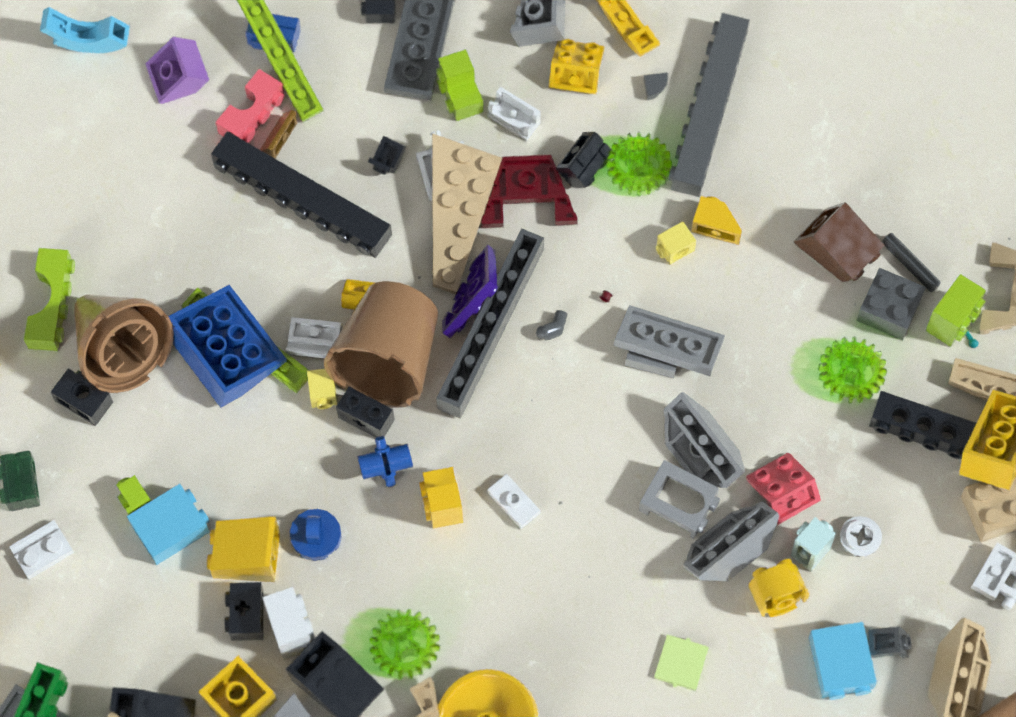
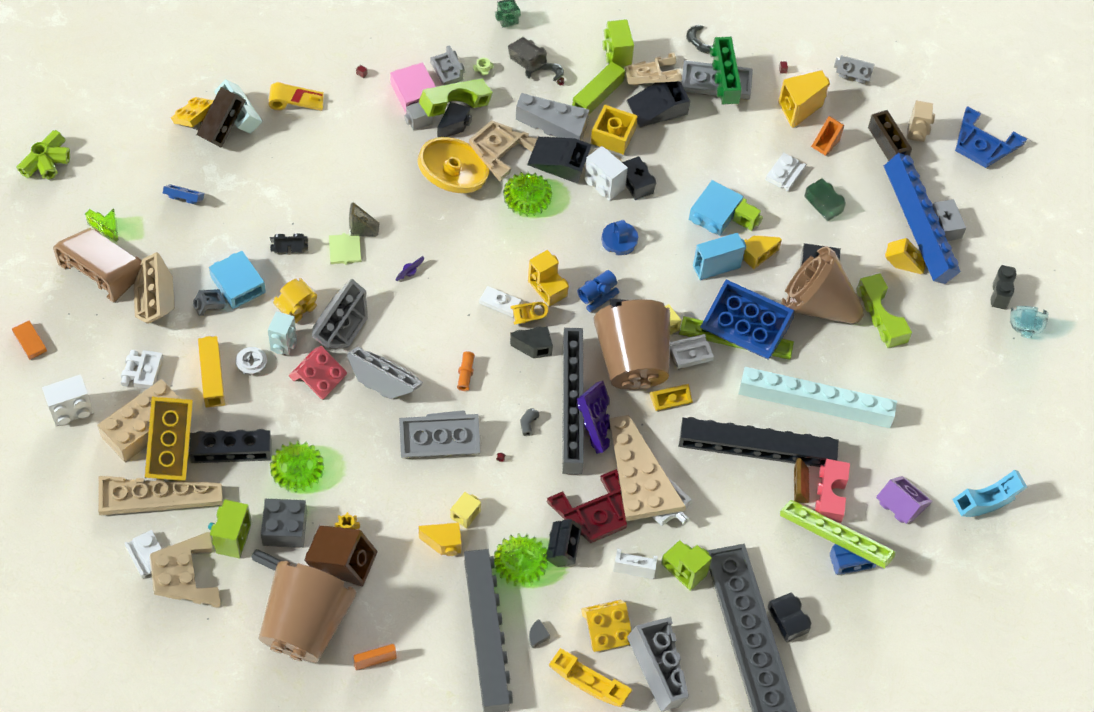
camera: 150 degrees right, 10 degrees down
yellow slope [207,517,280,582] -> none
black bracket [368,136,407,175] -> none
light grey panel [639,460,721,539] -> none
none -> yellow brick [198,336,225,408]
none -> medium nougat cone [258,561,357,662]
none -> black hinge [270,233,308,253]
none -> yellow gear [334,512,360,529]
none -> clear smoke slope [349,202,380,237]
none -> orange tile [353,644,397,671]
none -> dark purple piece [396,256,424,281]
none -> orange pin [457,351,475,391]
none -> yellow piece [510,302,548,325]
none -> pearl dark grey slope [510,326,553,359]
none -> medium azure brick [693,233,746,280]
none -> light aqua brick [738,367,897,428]
none -> yellow slope [743,235,782,269]

